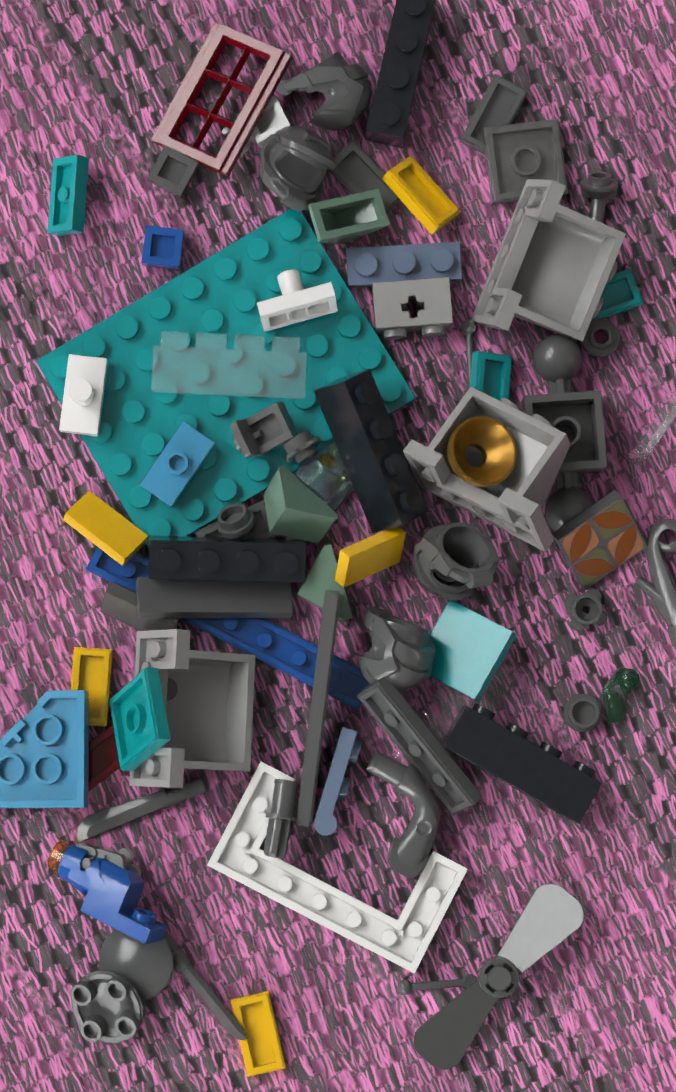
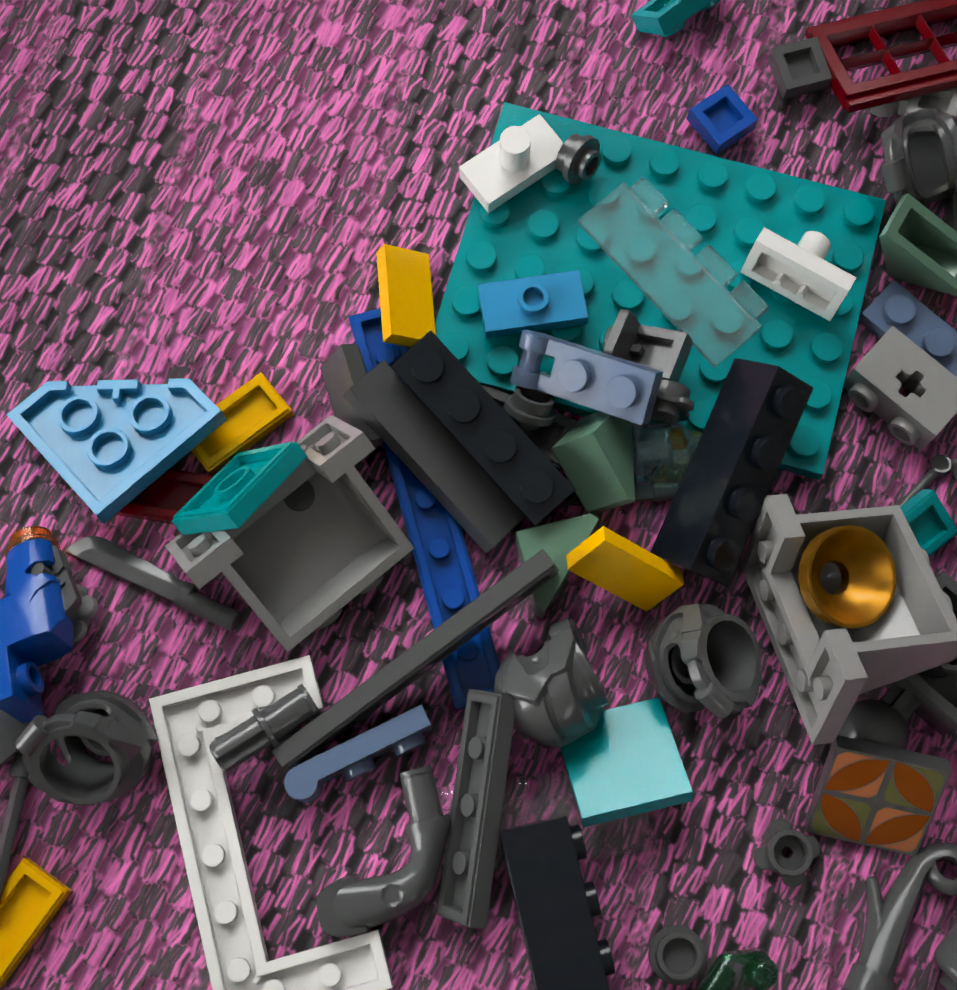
camera: 45 degrees right, 10 degrees down
none -> dark grey helmet [15,690,158,806]
none -> sand blue plate [510,330,663,425]
none -> dark grey plate [556,134,602,185]

